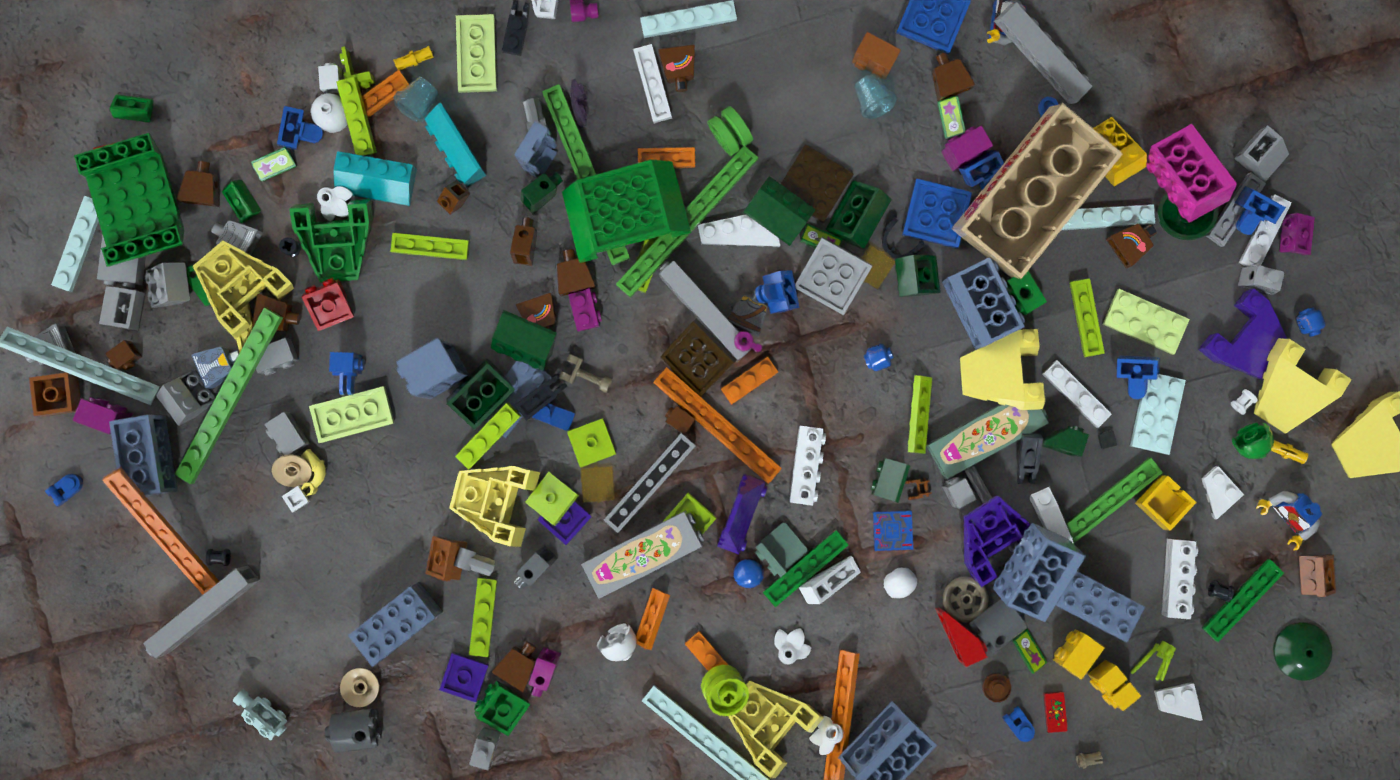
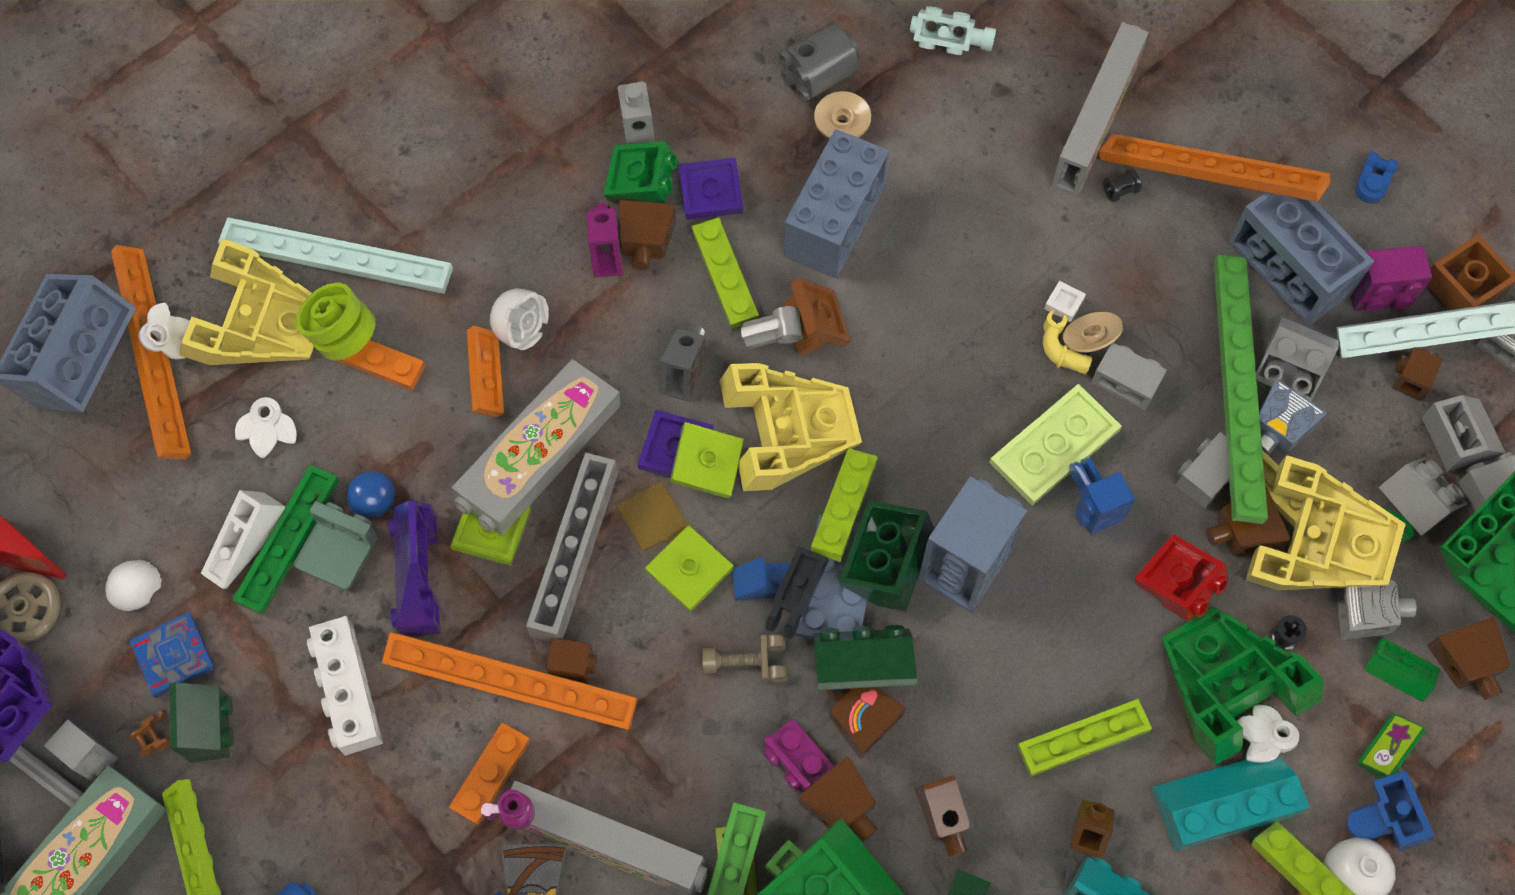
camera: 155 degrees right, 20 degrees down
dark brown plate [660,318,737,397] -> none

